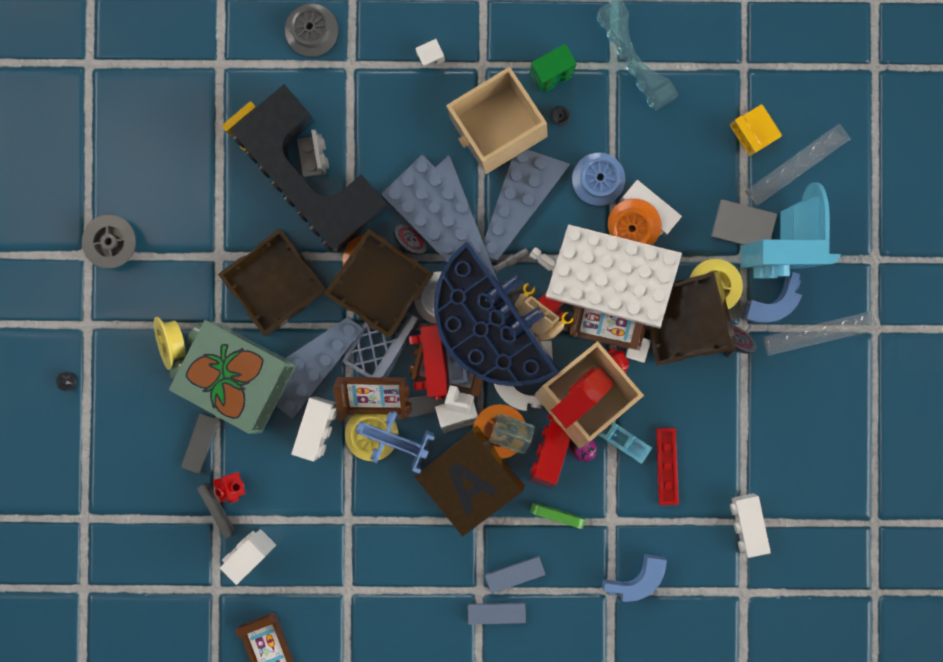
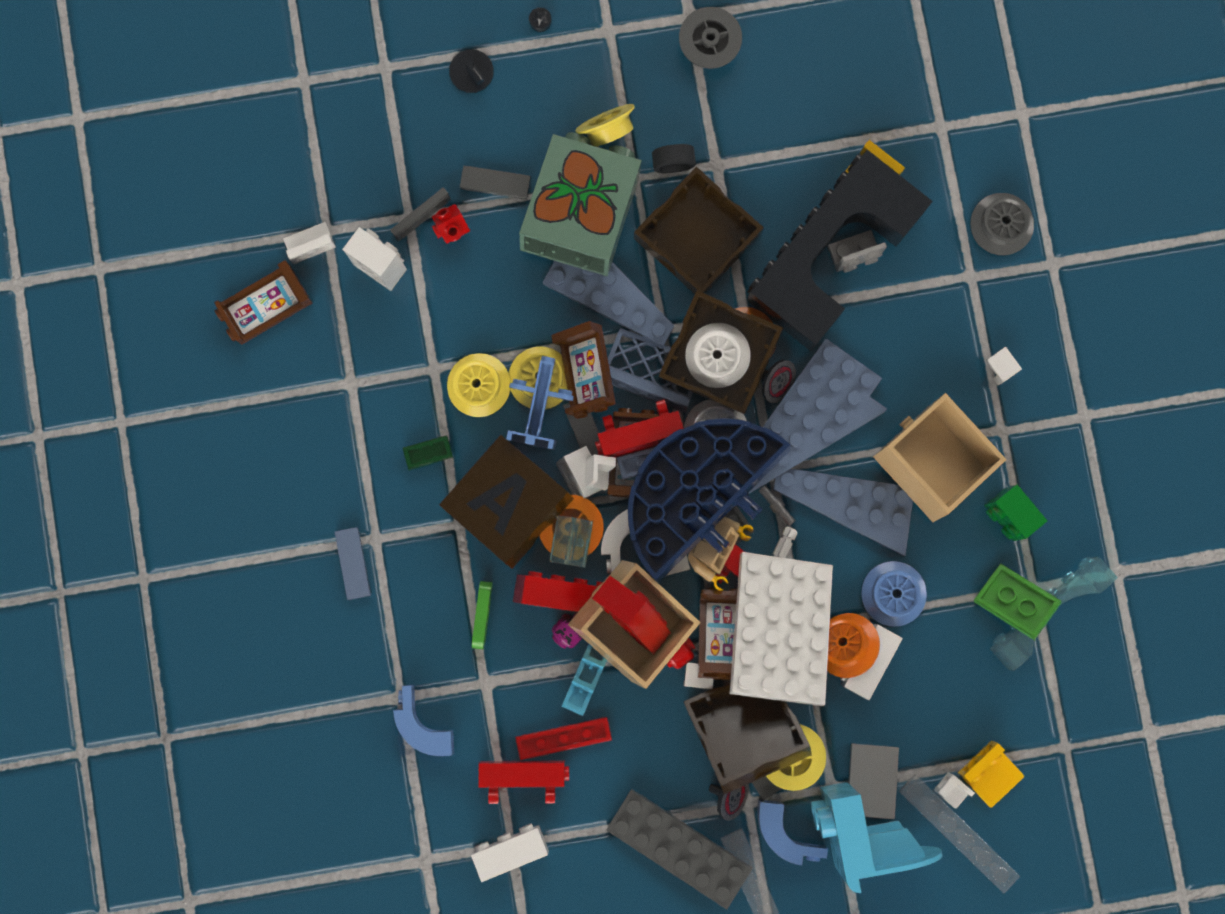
camera: 80 degrees right, 5 degrees down
white brick [291,396,337,462] -> none
sand blue tile [485,555,546,594] -> none
black tile [550,105,570,126] -> none
none -> white panel [283,222,336,264]
none -> dark green plate [402,435,454,471]
none -> light yellow piece [447,353,511,417]
none -> black shield [449,49,494,93]
none -> red brick [479,761,569,804]
none -> dark grey plate [607,789,752,909]
none -> black tyre [652,144,696,173]
none -> white piece [685,323,750,388]
none -> white panel [934,772,975,808]
none -> bright green tile [974,563,1061,641]

